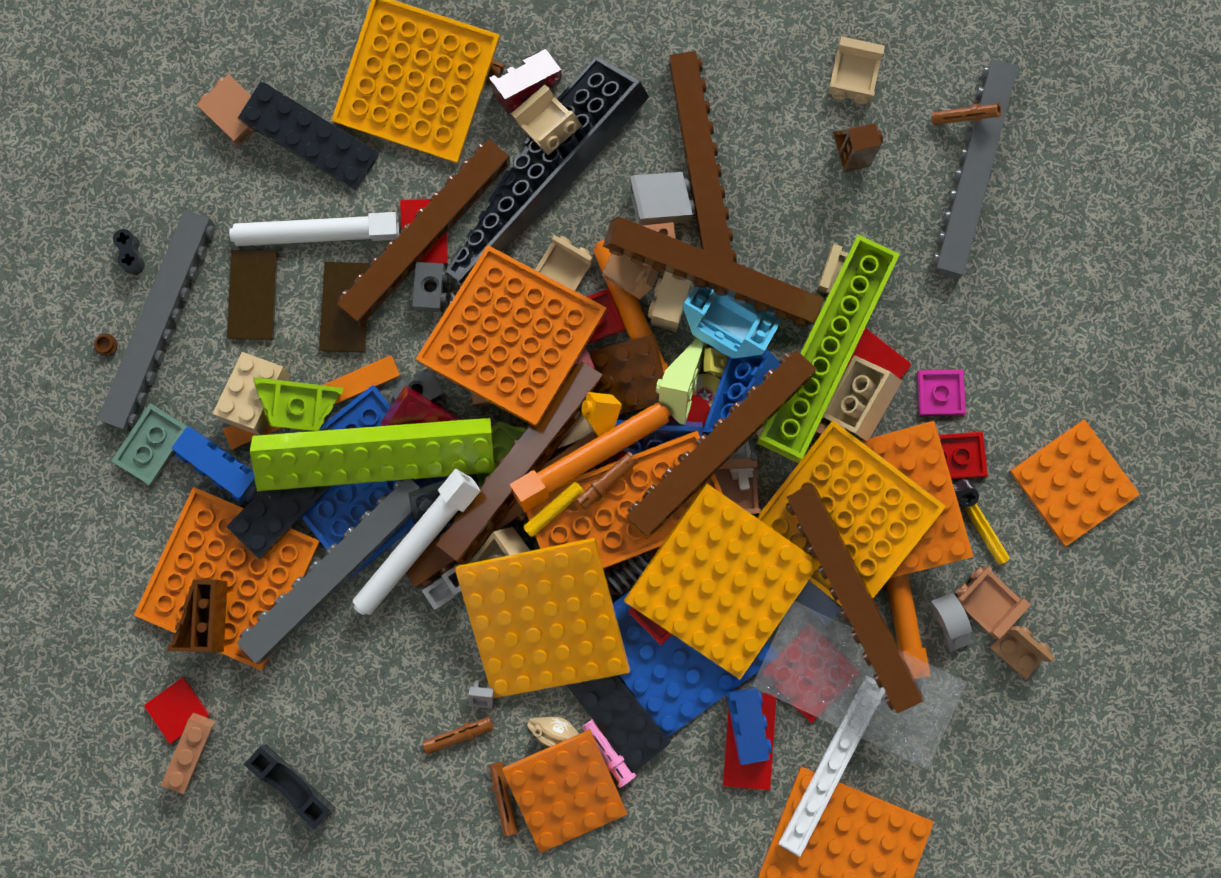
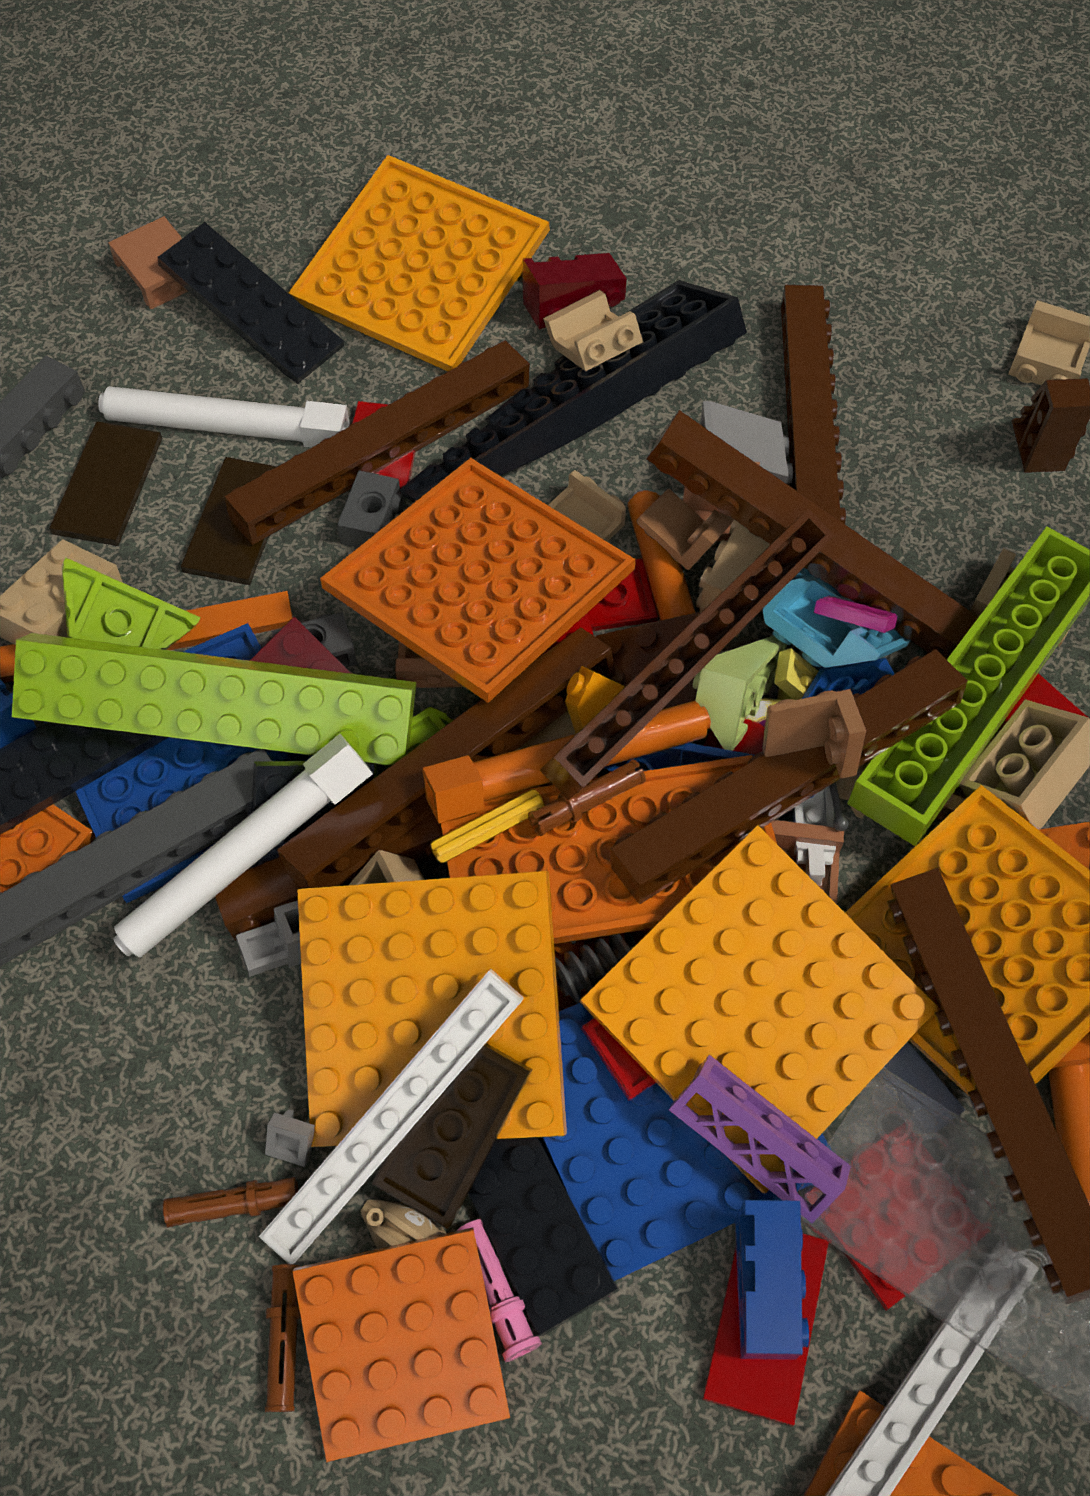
camera: 10 degrees right, 20 degrees down
none -> white tile [259,969,524,1264]
none -> dark brown tile [372,1043,533,1229]
none -> reddish brown brick [540,508,835,800]
none -> medium lavender fence [669,1055,851,1223]
none -> medium nougat bracket [763,689,866,779]
none -> dark pink tile [814,595,898,633]

